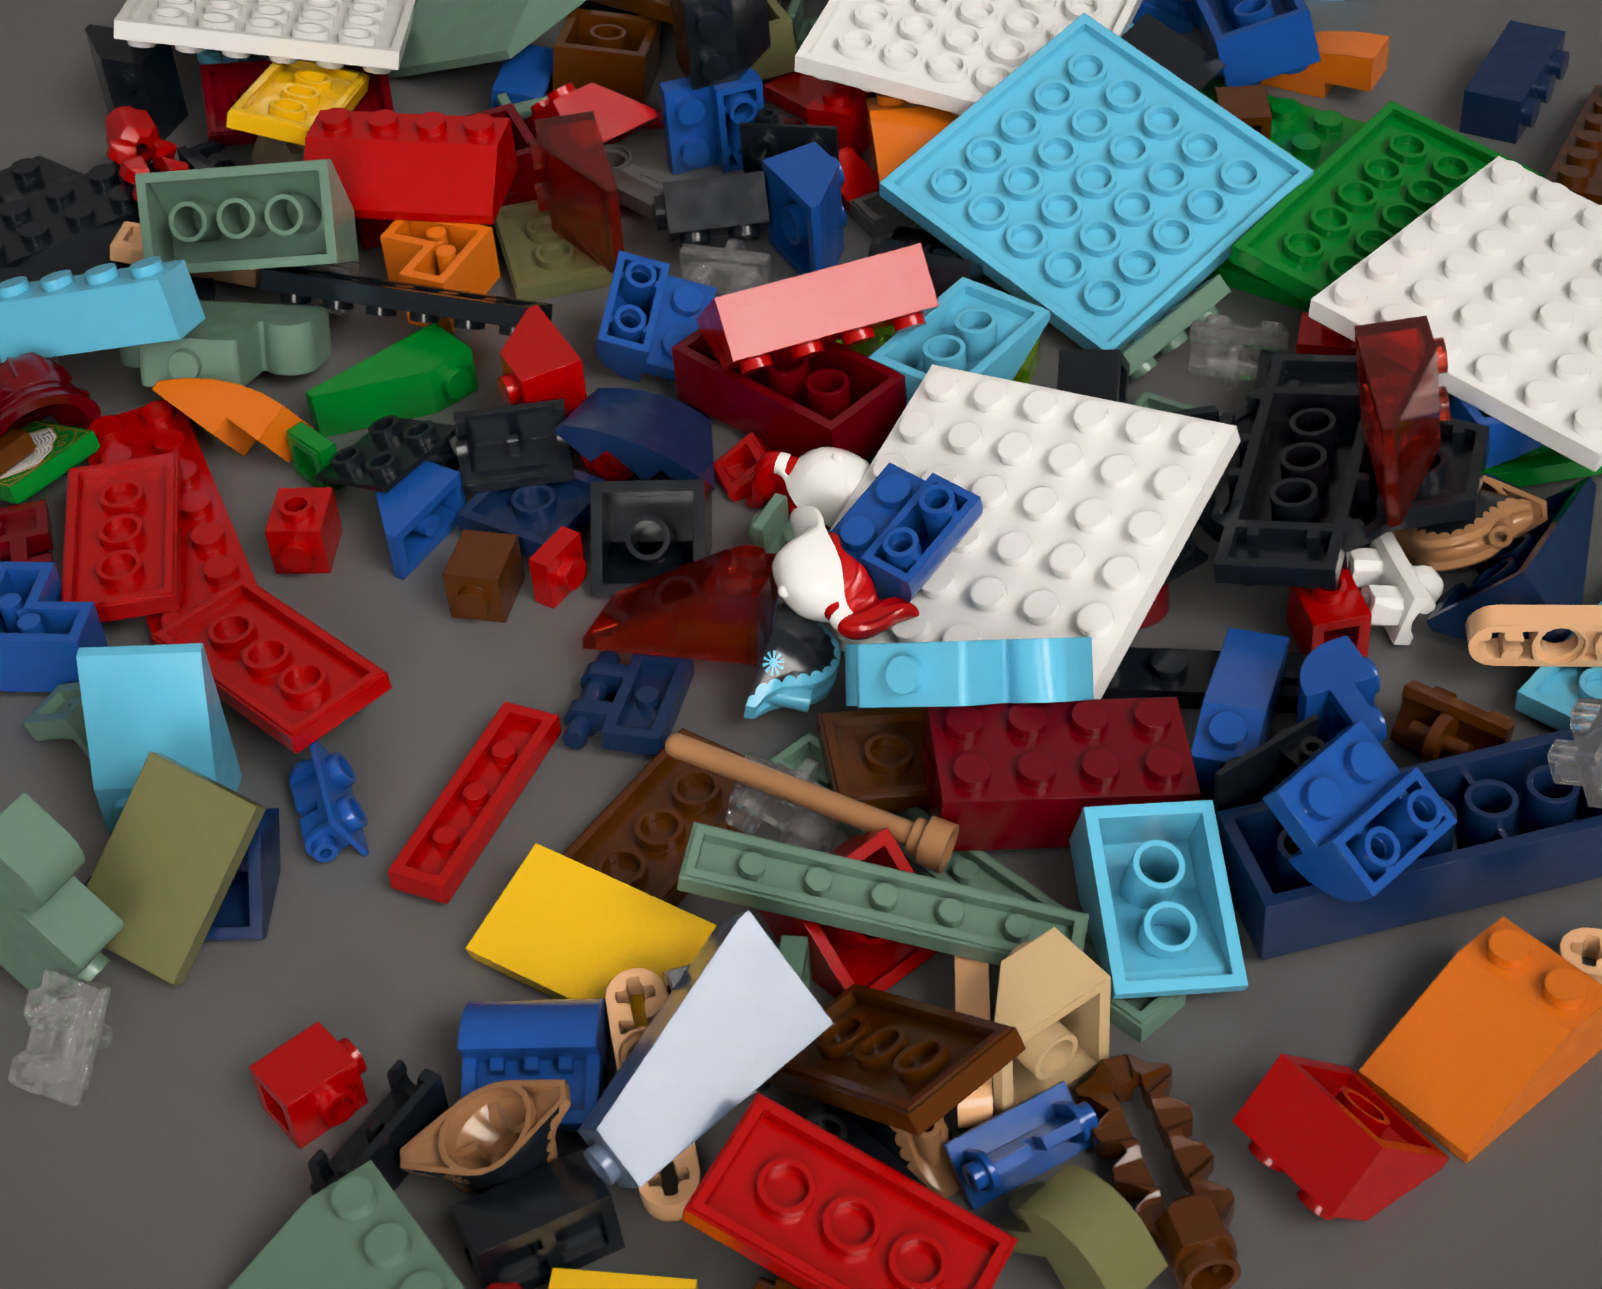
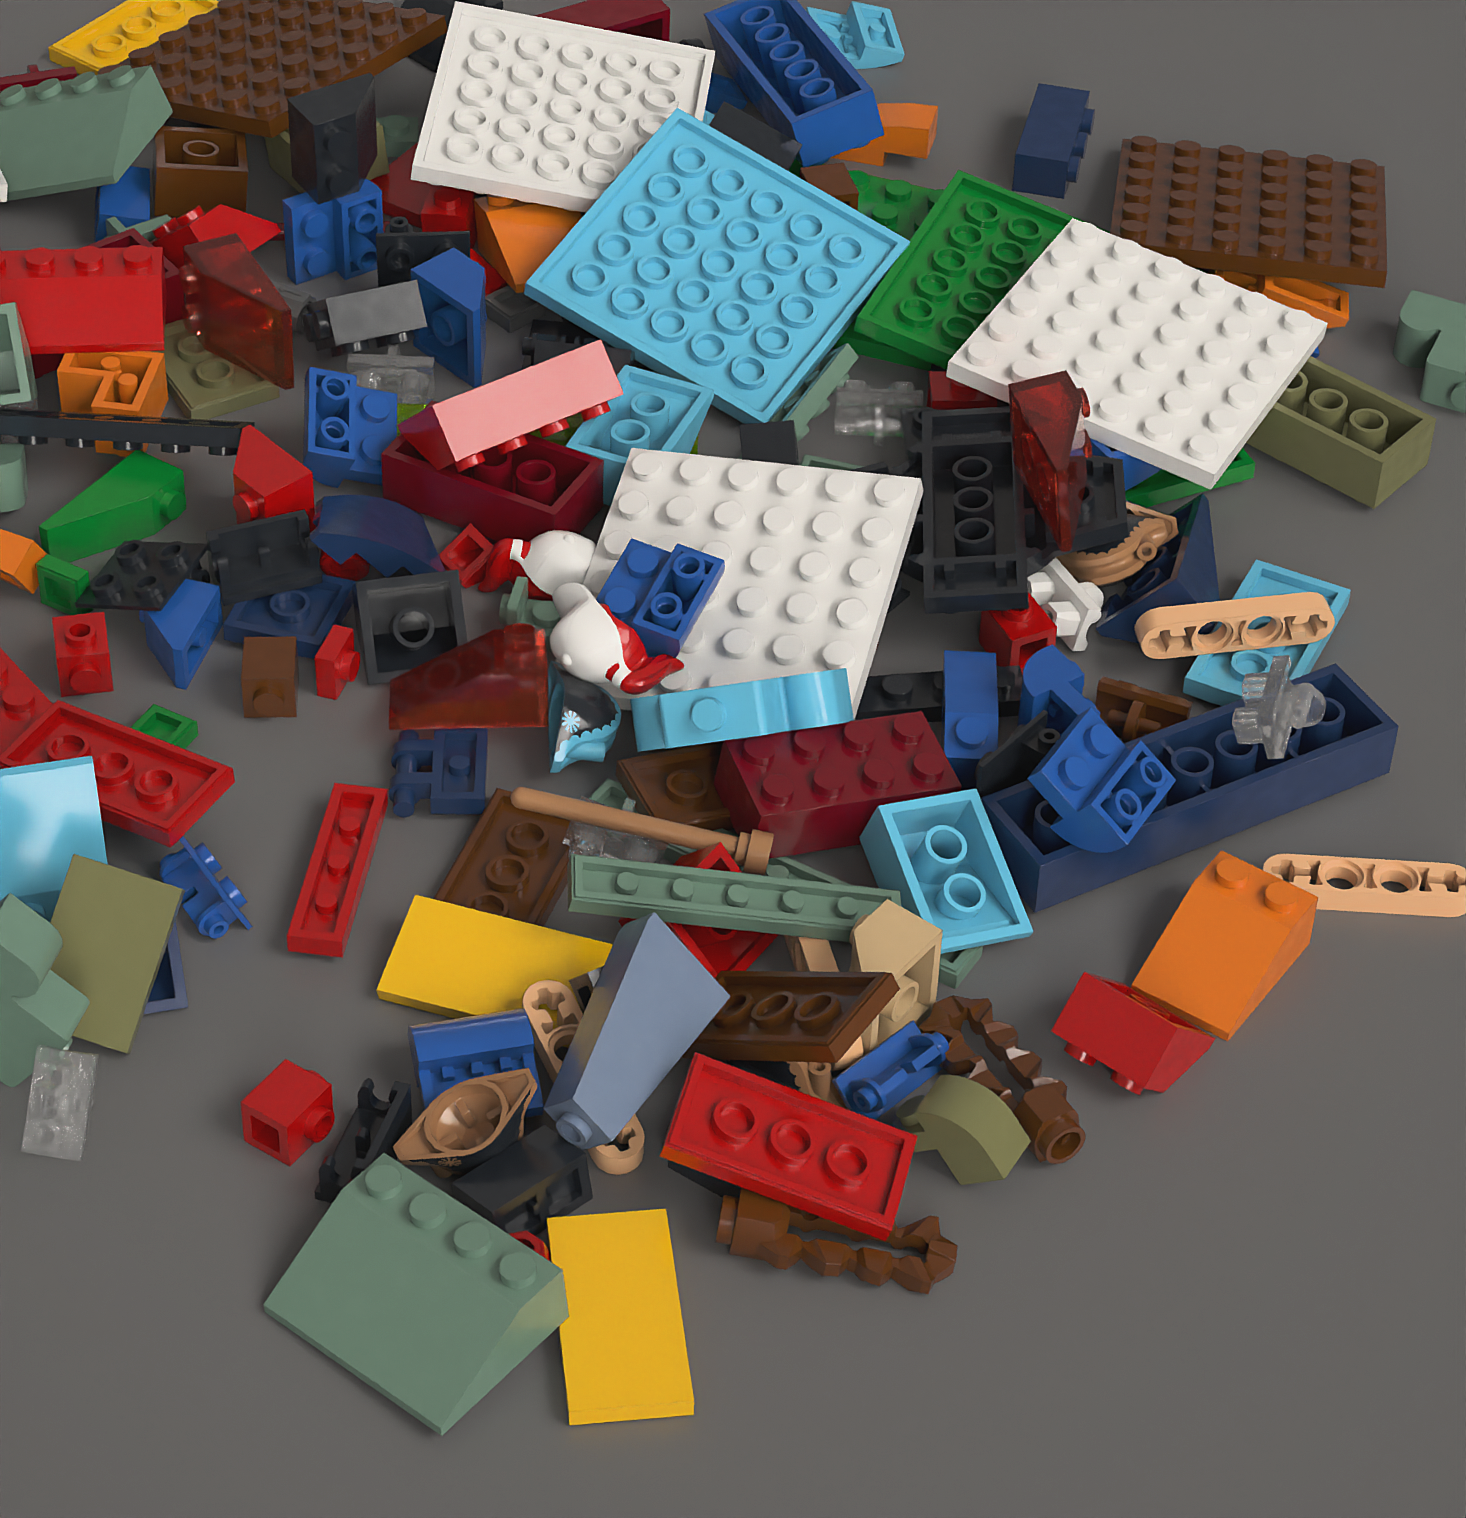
camera: 20 degrees left, 0 degrees up
none -> green tile [130,704,199,749]

